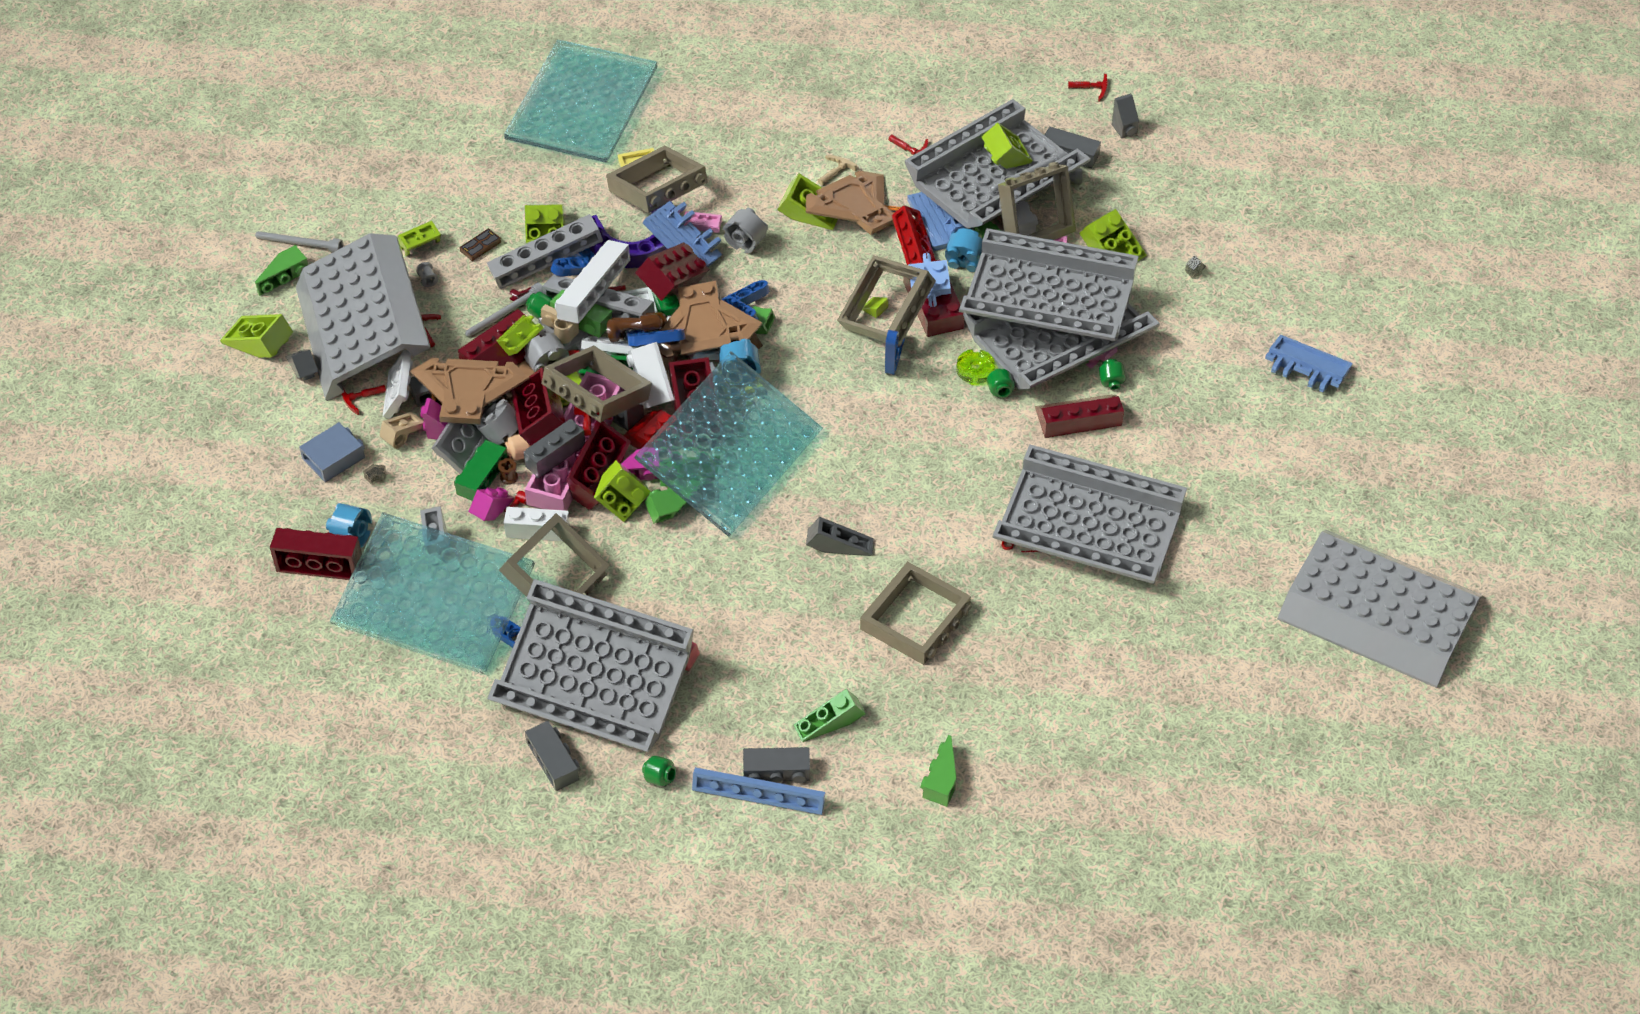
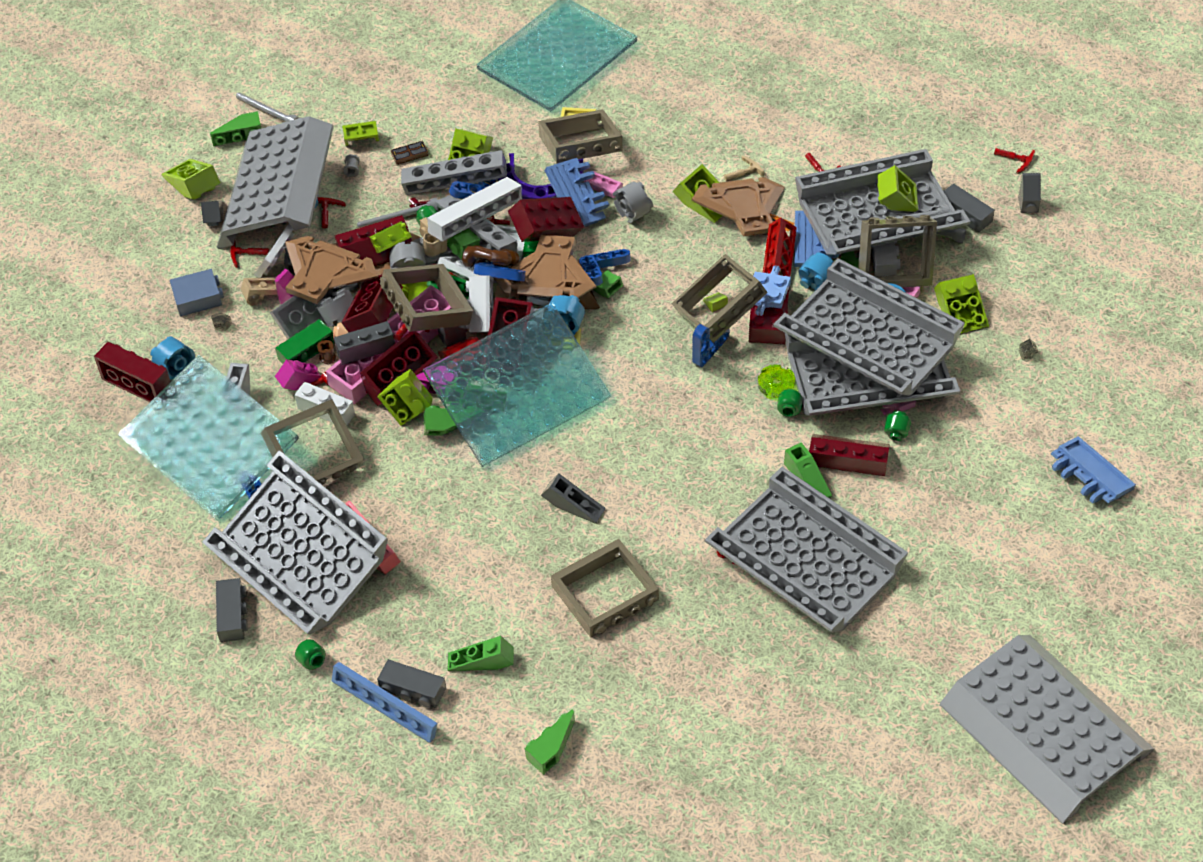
camera: 25 degrees right, 0 degrees up
none -> bright green slope [784,442,832,498]

